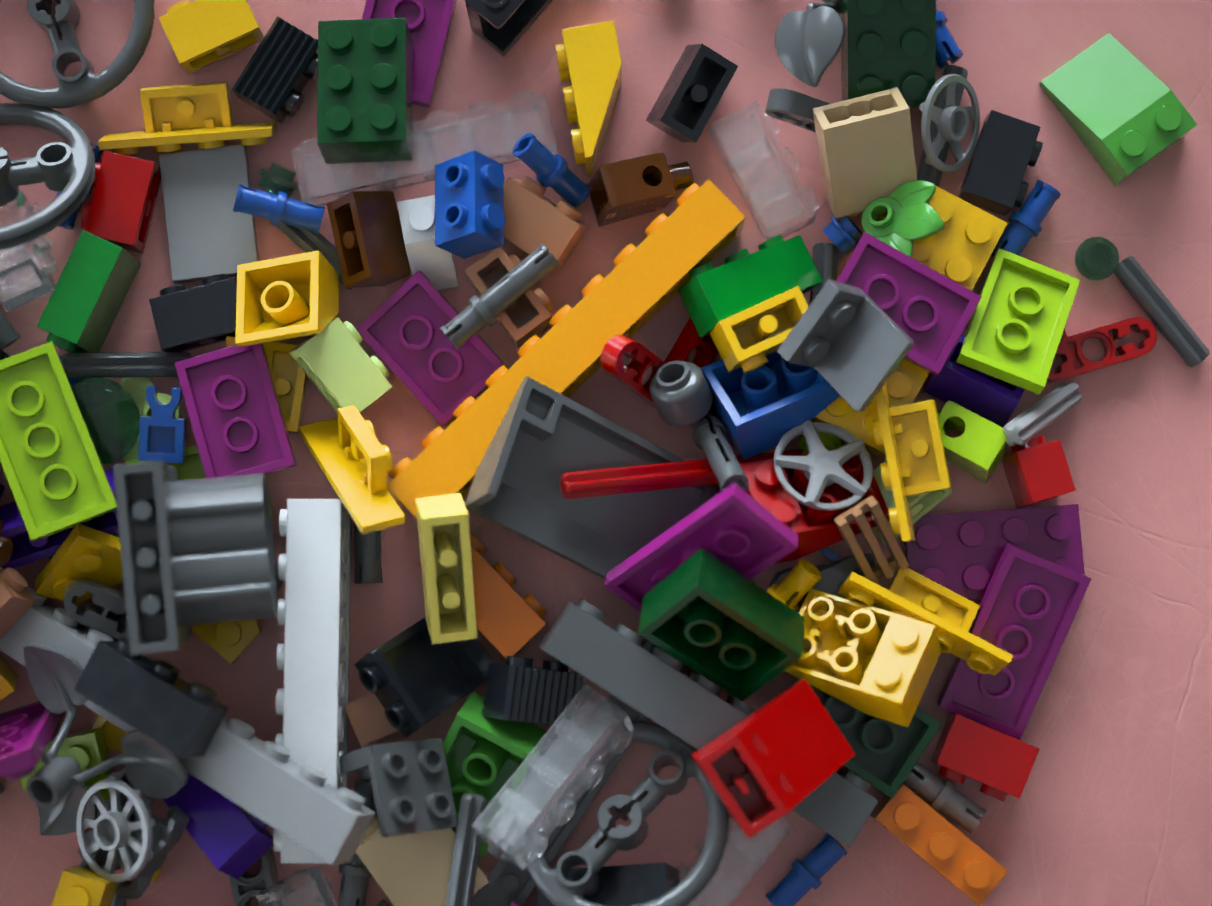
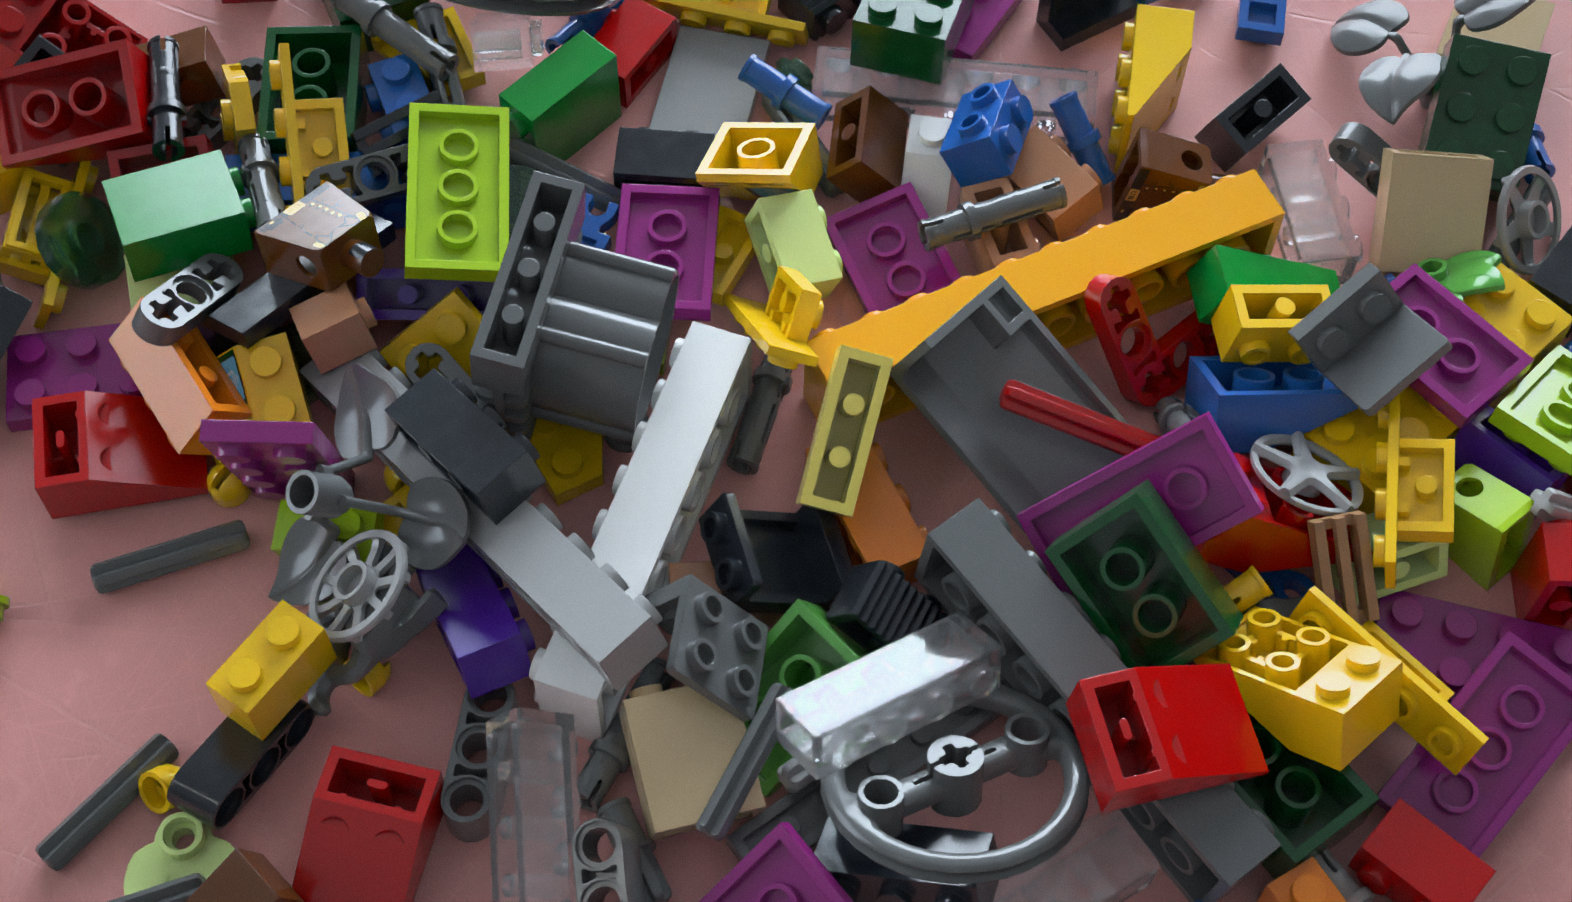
camera: 15 degrees right, 25 degrees down
dark grey head [649,360,713,426] -> none

